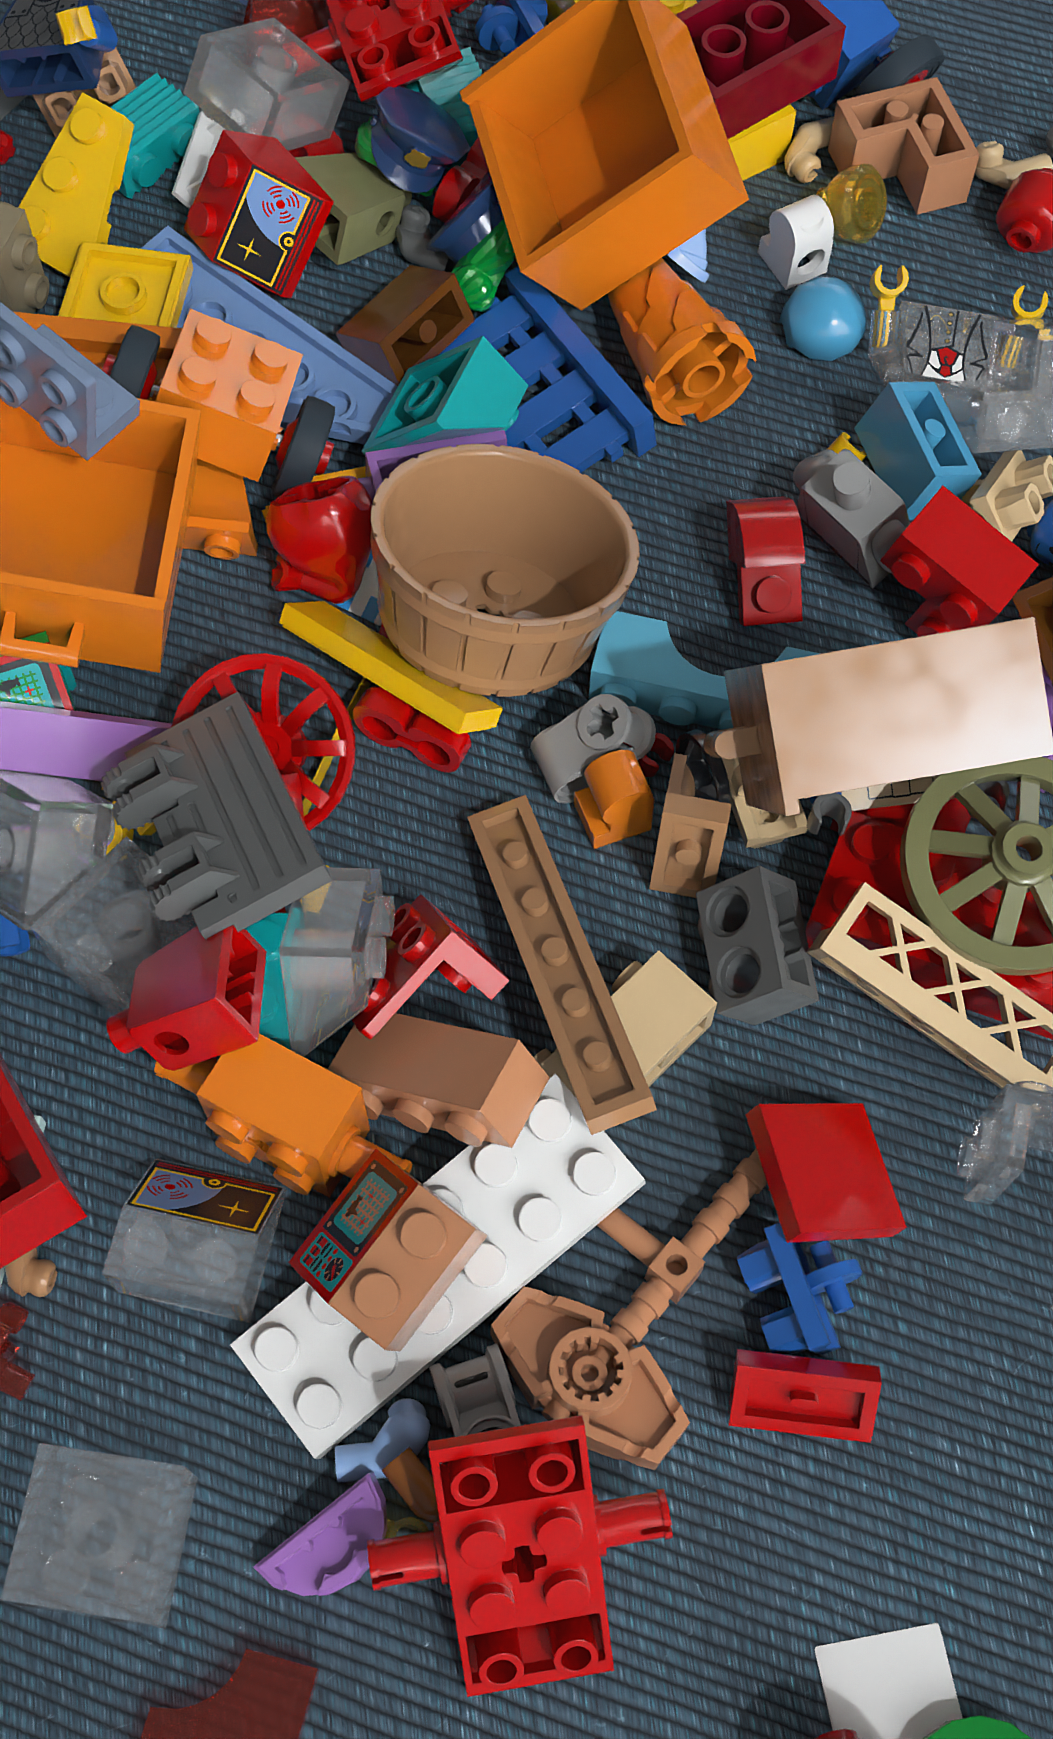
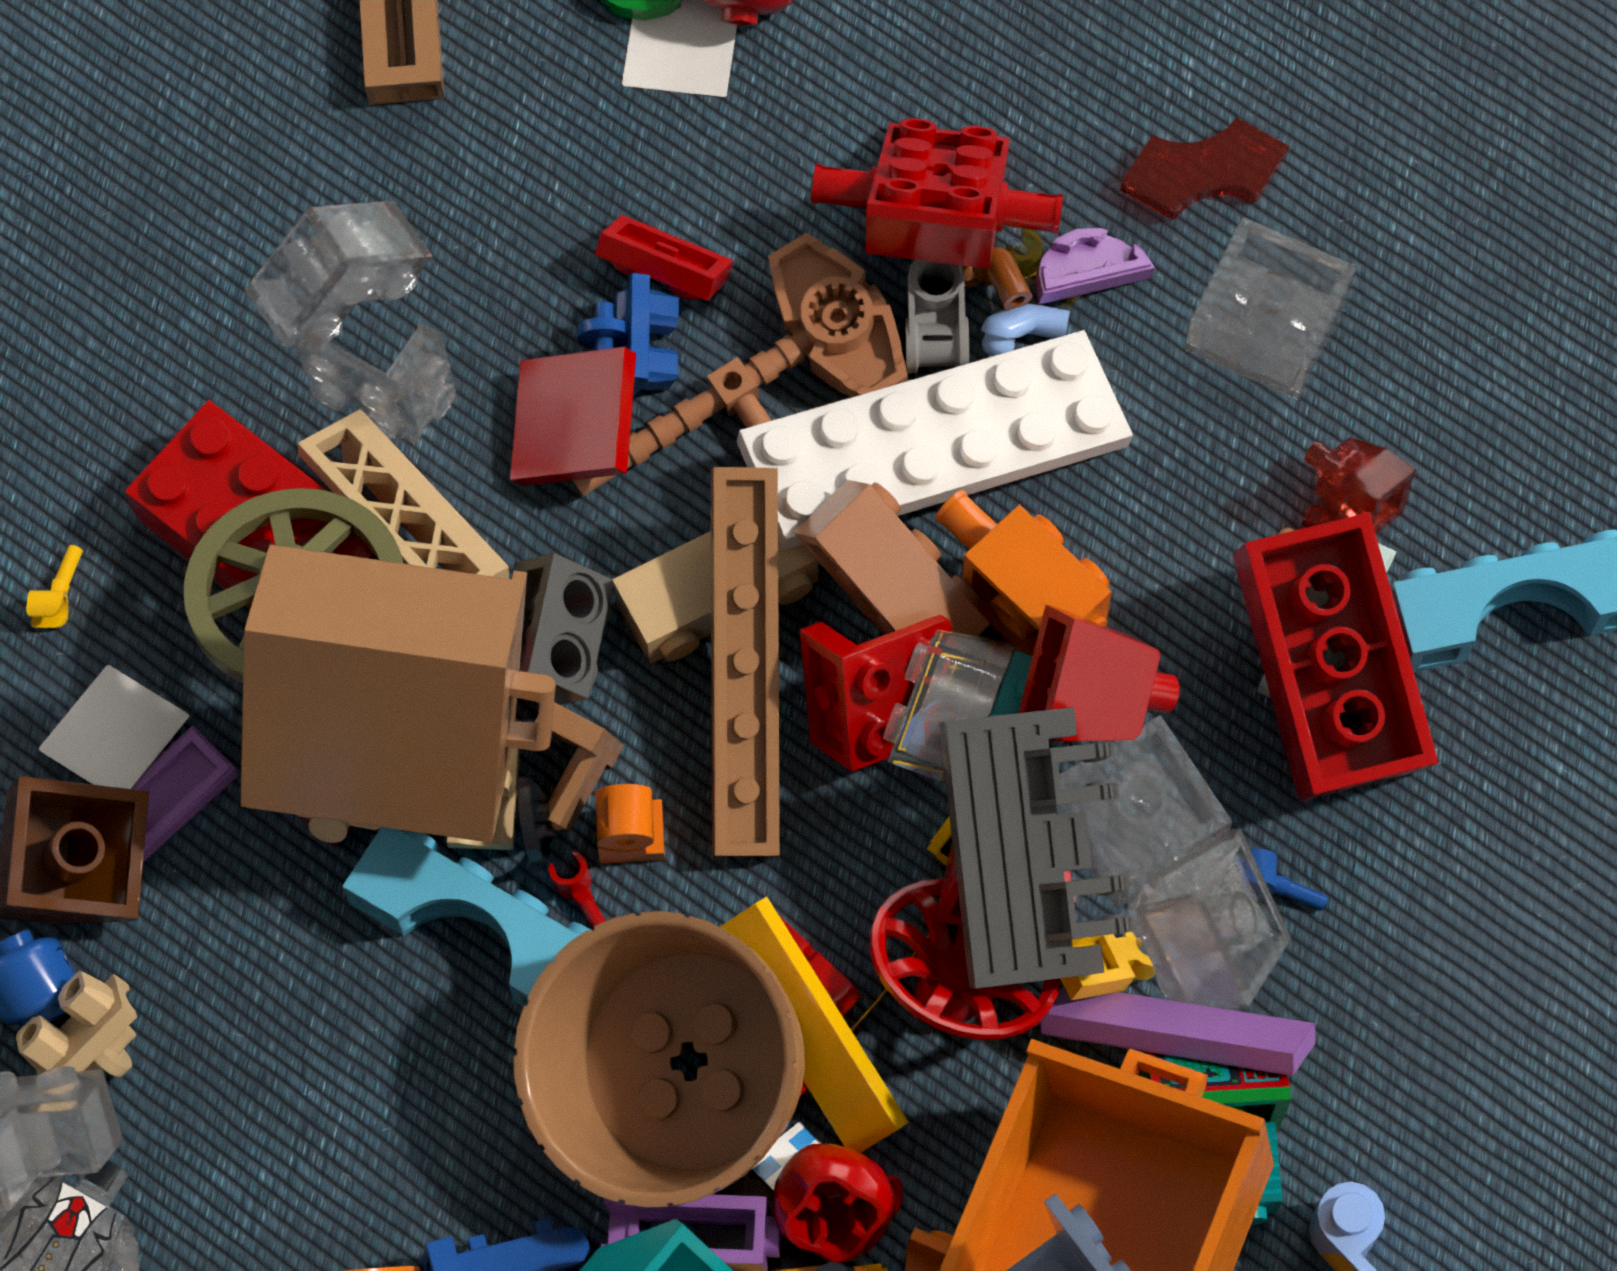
camera: 160 degrees left, 5 degrees up
clear slope [102,1158,287,1323] -> none
nougat slope [288,1149,488,1352] -> none
light grey piece [530,694,656,803] -> none
red brick [726,496,805,626] -> none
light grey torso [793,432,910,589] -> none
dark azure brick [854,382,982,520] -> none
red brick [880,486,1039,637] -> none

